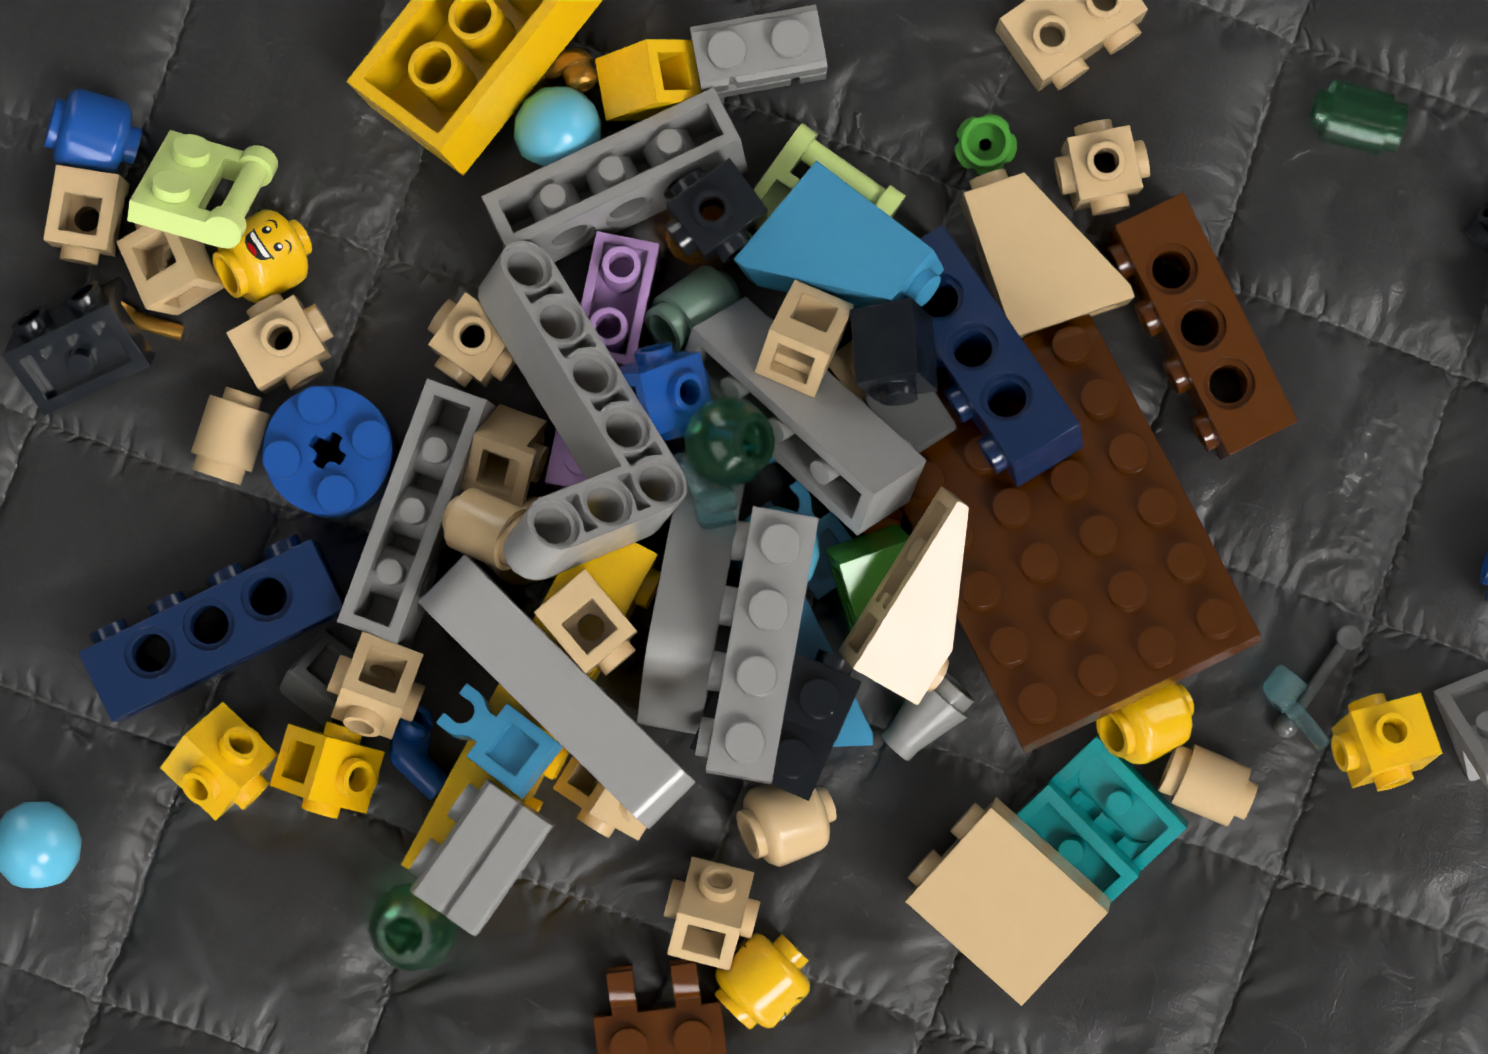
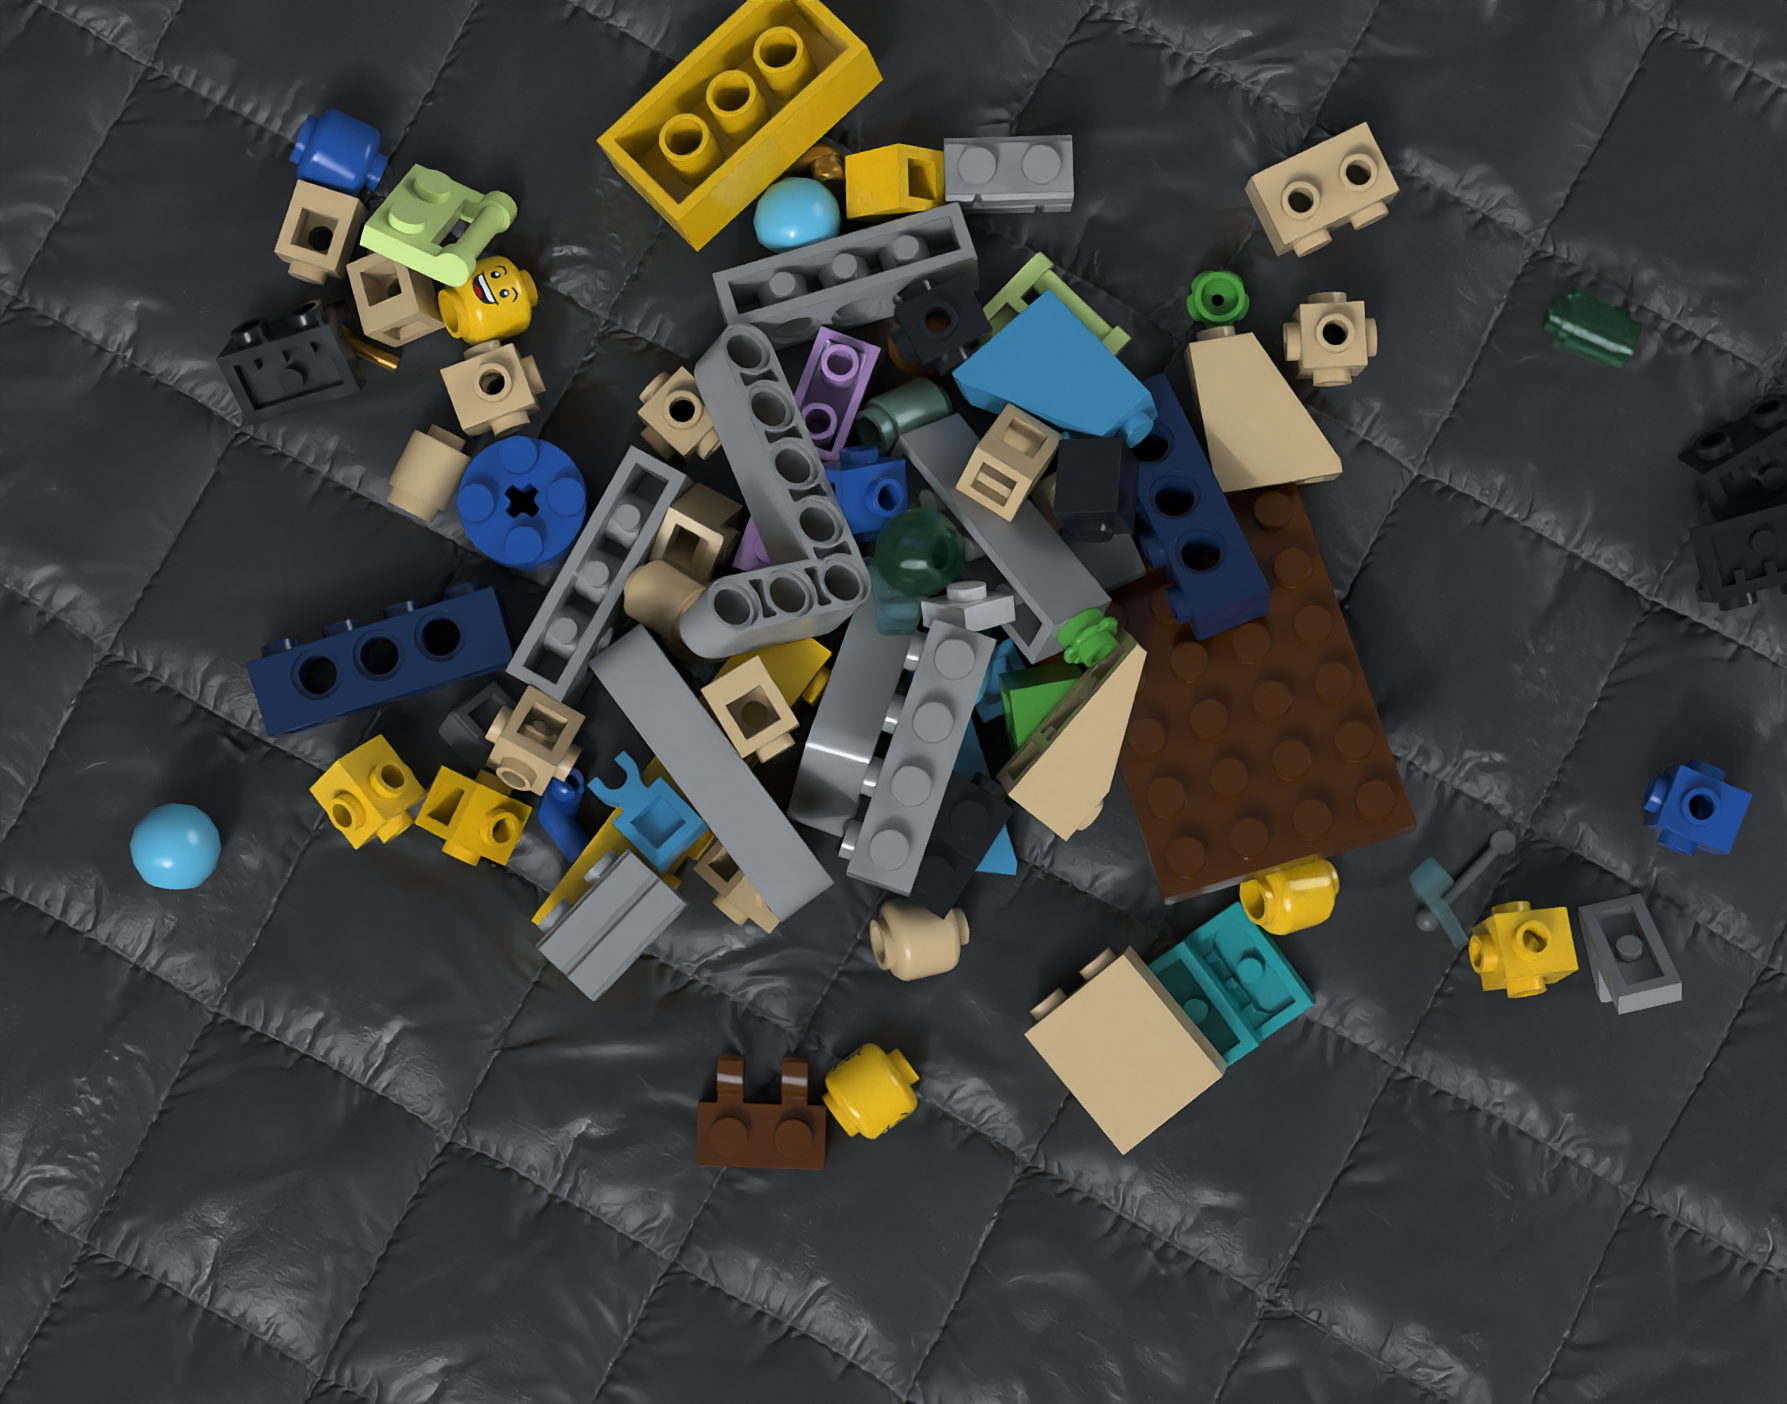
camera: 10 degrees right, 0 degrees up
clear green piece [368,882,458,972] -> none
tan brick [664,857,760,971] -> none
light grey cone [881,672,975,761] -> none
reddish brown brick [1105,192,1298,460] -> none
tan brick [1158,744,1258,827] -> none
none -> white plate [921,581,1015,632]
none -> bright green plate [1057,607,1118,667]

